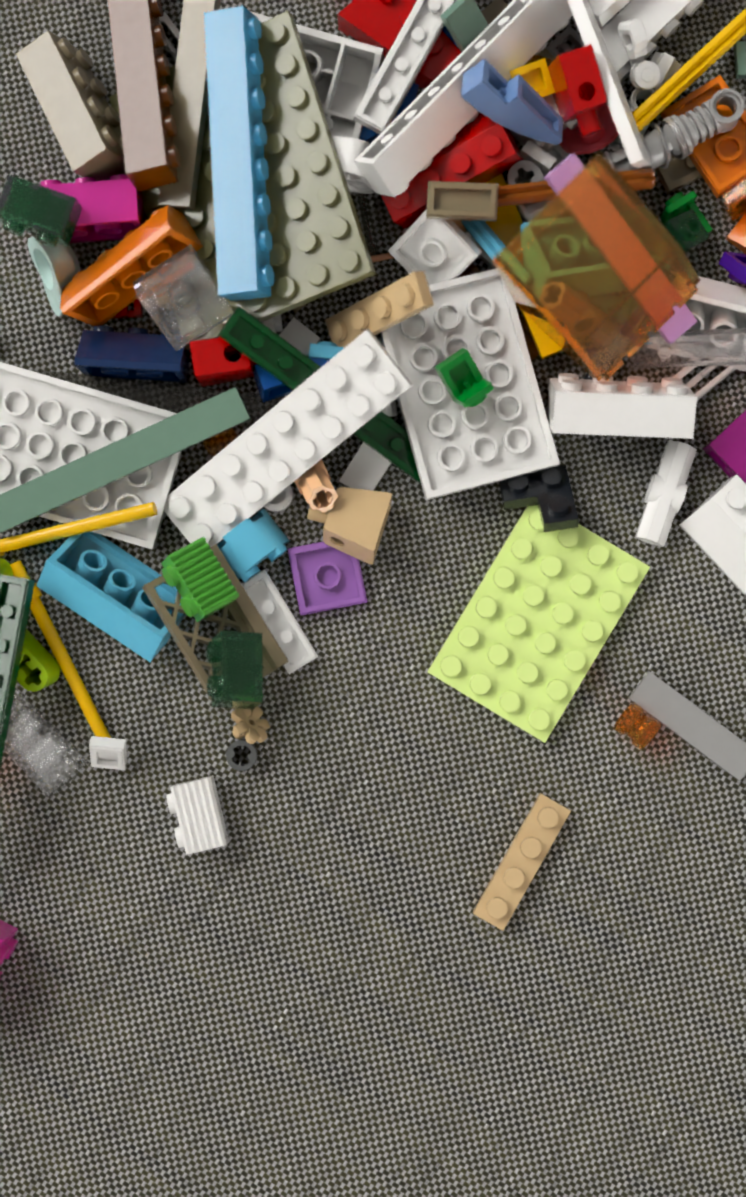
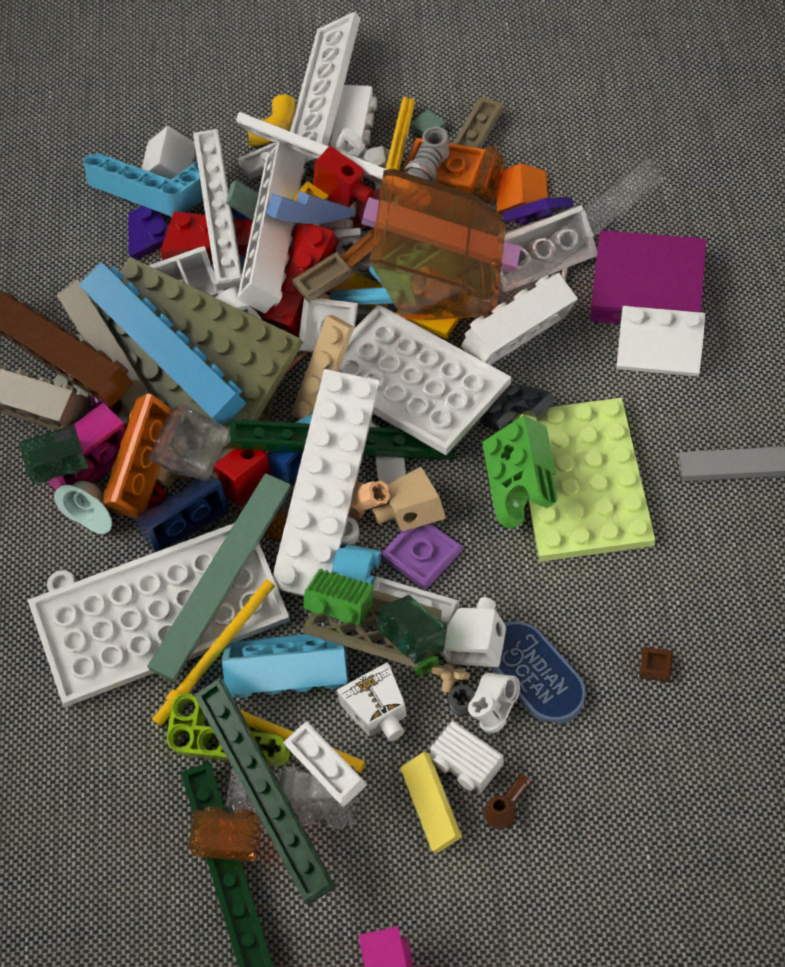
camera: 35 degrees left, 30 degrees down
white tile [89,736,127,770] -> none
green bracket [434,348,494,408] -> none
tan plate [473,793,571,931] -> none
clear orange wheel [613,702,662,750] -> none
white piece [635,440,697,547] -> none
none -> white tile [283,721,367,807]
none -> white torso [337,663,407,741]
none -> light yellow tile [400,752,462,853]
none -> white torso [437,597,506,667]
none -> white piece [468,673,520,734]
none -> bright green brick [482,415,557,529]
none -> reddish brown bar [484,774,532,829]
none -> tile [491,621,585,724]
none -> reddish brown tile [639,647,673,683]

